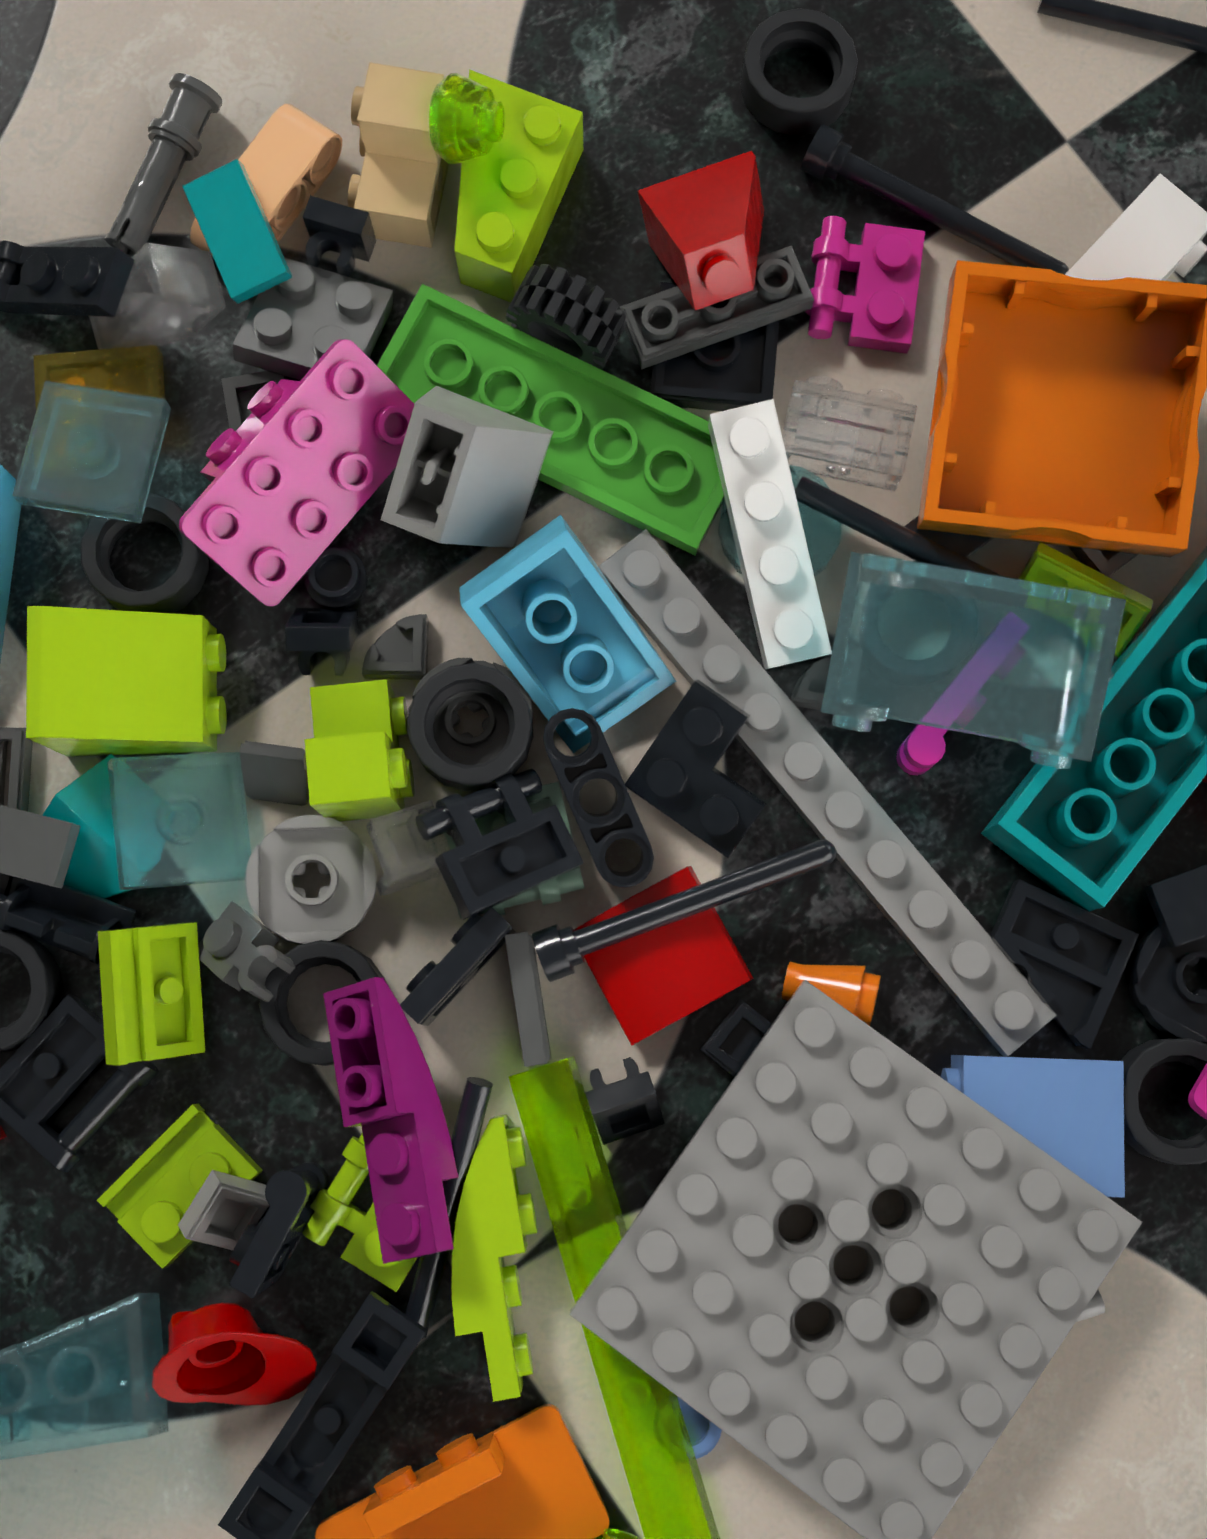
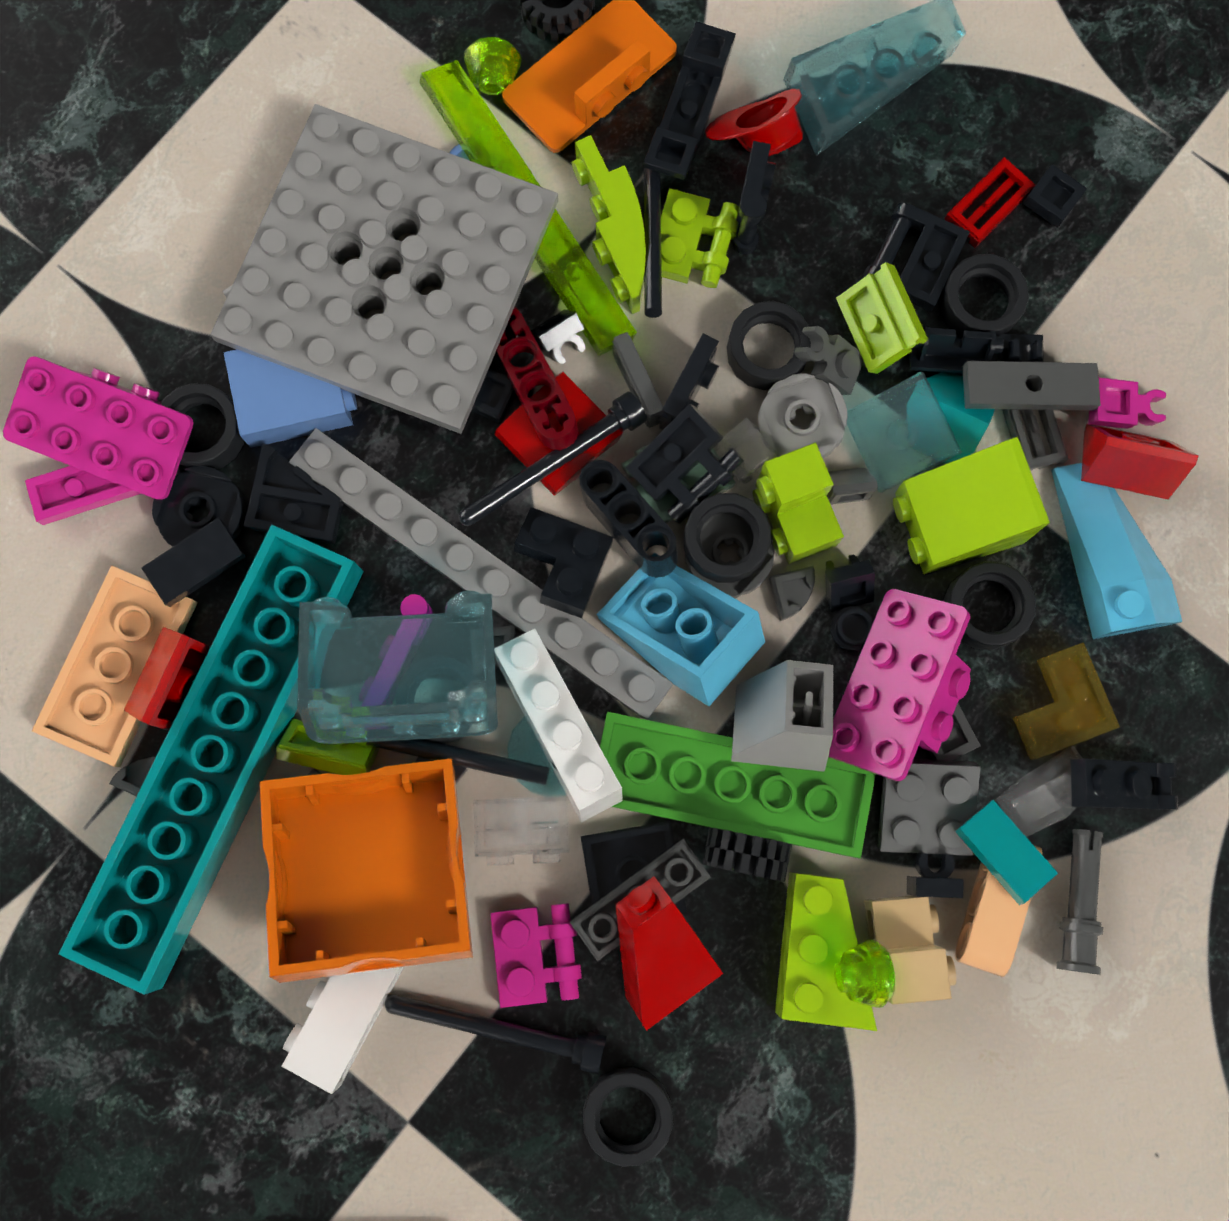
camera: 165 degrees right, 0 degrees up
clear light blue plate [12,381,171,523] -> none
lime plate [97,1104,263,1269] -> none
light grey tile [178,1170,269,1250] -> none
magenta slope [323,977,459,1264] -> none
orange cone [782,962,881,1026] -> none
none -> dark red beam [495,307,579,450]

